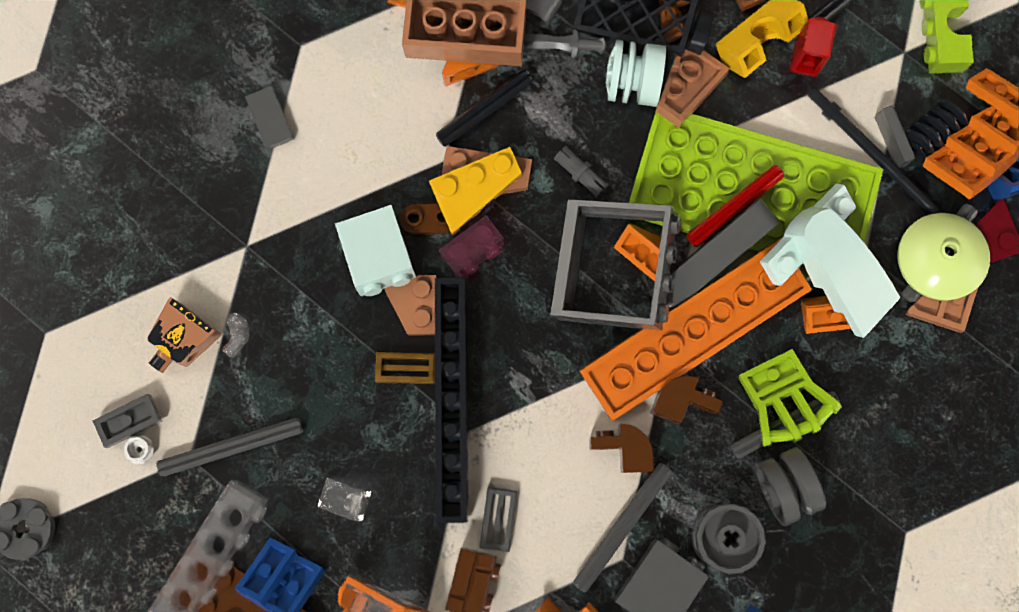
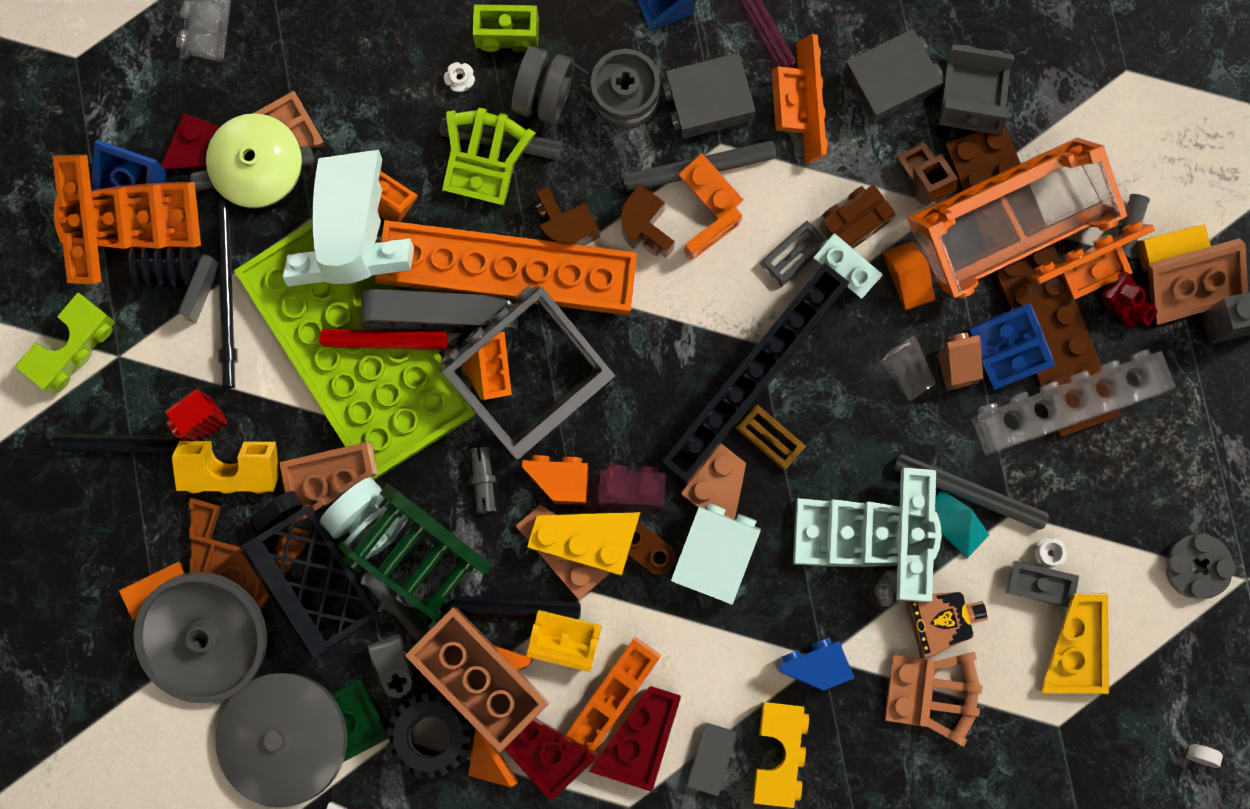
camera: 140 degrees left, 0 degrees up
none -> dark green fence [337,483,492,625]
none -> white plate [444,62,475,92]
none -> lime brick [473,5,539,52]
none -> dark red wing [504,718,600,801]
none -> orange slope [522,455,588,505]
none -> yellow hinge [526,610,602,672]
none -> orange slope [566,636,662,751]
none -> dark red wing [589,686,681,792]
none -> orange plate [678,153,744,219]
none -> orange tile [684,207,742,260]
none -> yellow arch [752,702,809,808]
none -> blue slope [776,638,855,691]
none -> light aqua slope [793,468,942,603]
none -> light aqua hinge [813,233,883,299]
none -> orange slope [882,241,935,311]
none -> nougat plate [884,652,983,747]
none -> teal slope [935,490,989,559]
none -> nougat slope [937,333,983,391]
none -> yellow wing [1040,593,1109,694]

